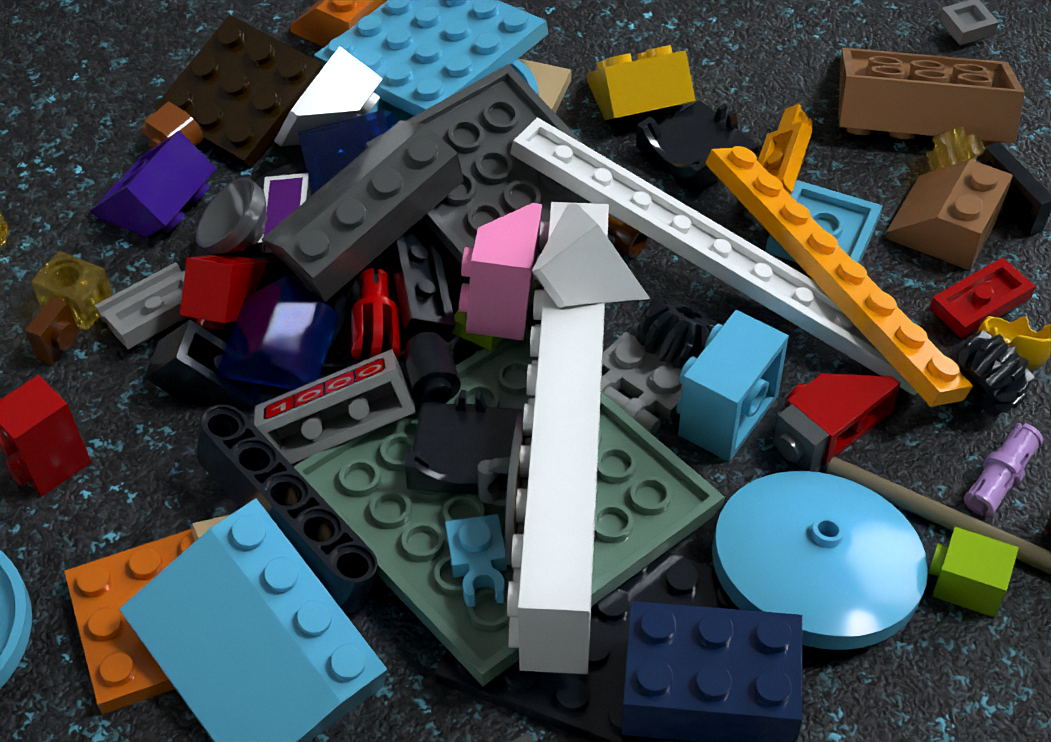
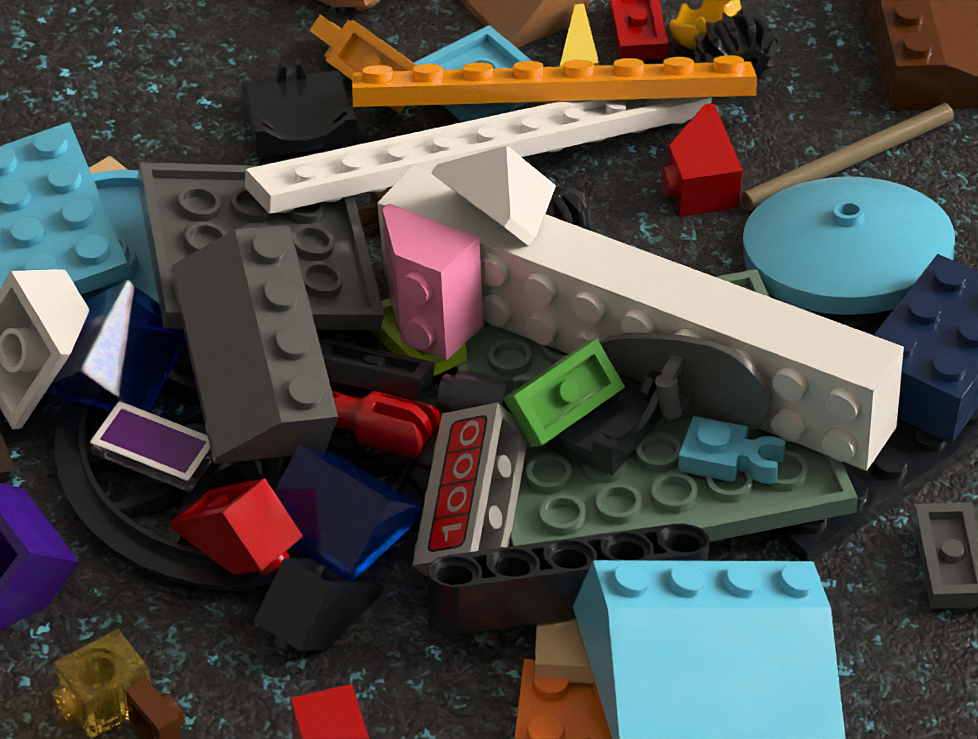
camera: 65 degrees left, 5 degrees down
light grey plate [94,262,191,349] -> none
dark grey piece [196,177,268,255] -> none
yellow slope [586,45,696,120] -> none
medium azure brick [676,310,789,462] -> none
dark grey plate [773,404,829,472] -> none
lime brick [928,527,1019,618] -> none
lavender pin [964,423,1043,517] -> none
none -> bright green plate [503,339,625,448]
none -> light yellow piece [560,4,599,67]

